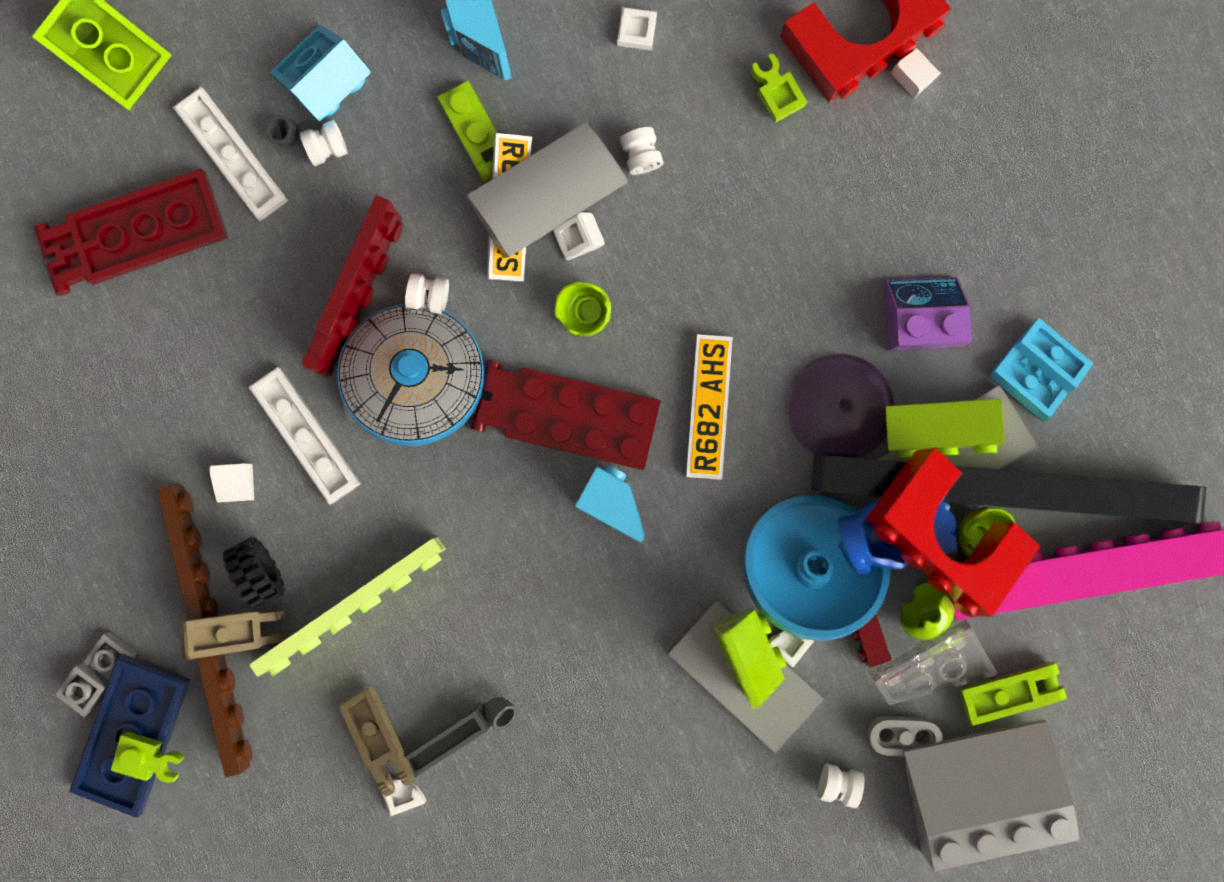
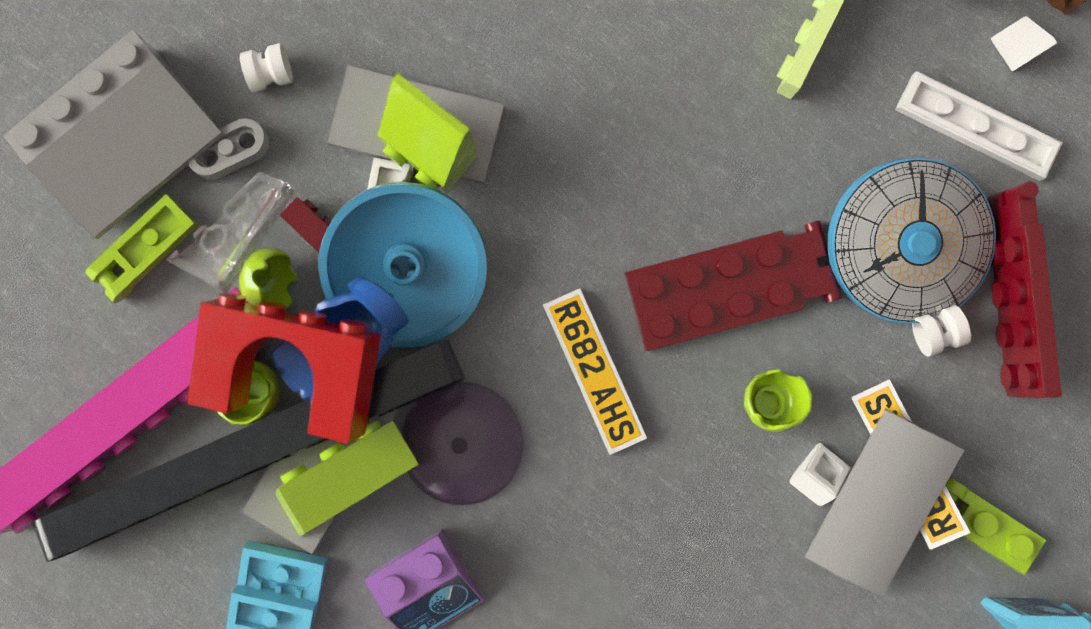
camera: 155 degrees right, 0 degrees up
medium azure slope [575,464,645,543] -> none
white wheel [620,127,664,175] -> none

